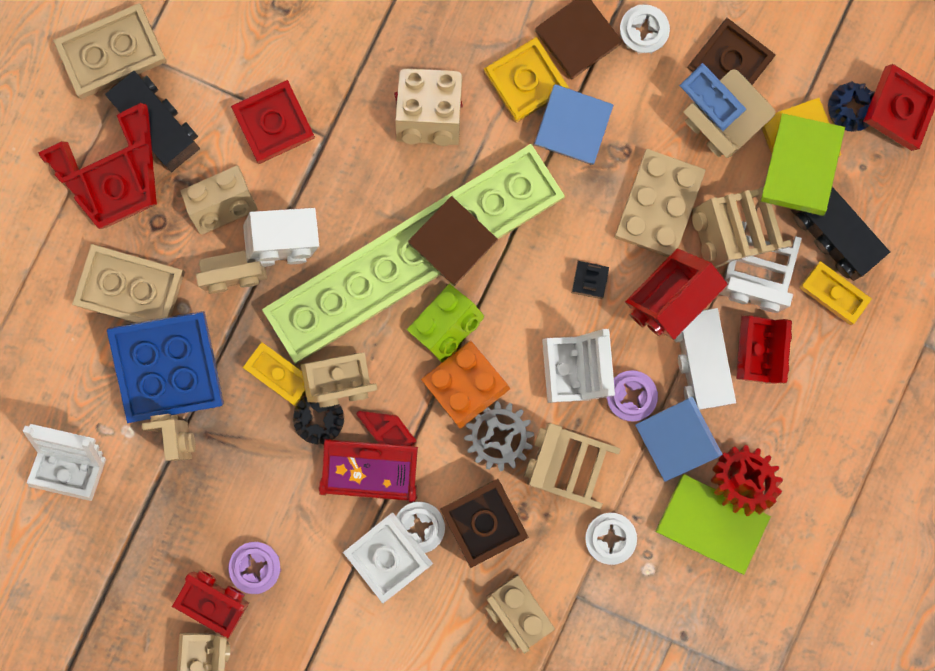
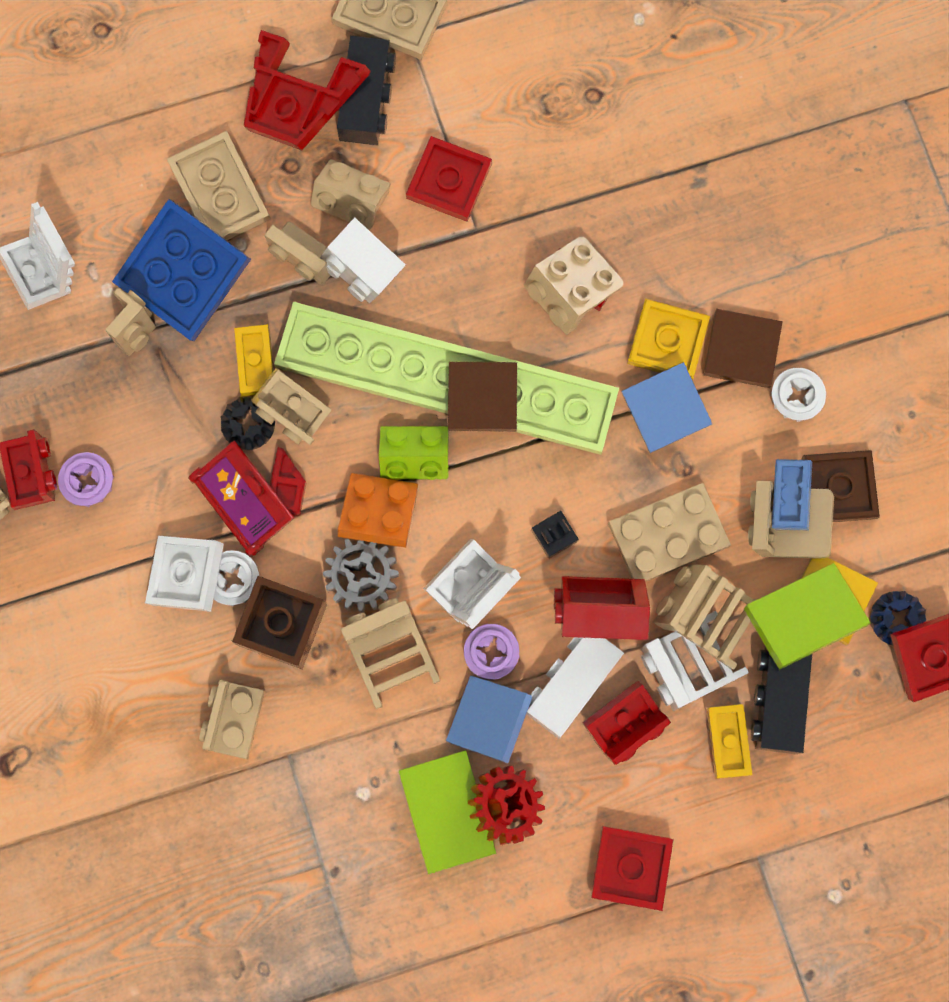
camera: 50 degrees right, 5 degrees down
white gear [585,513,637,565] -> none
none -> red plate [591,826,674,911]

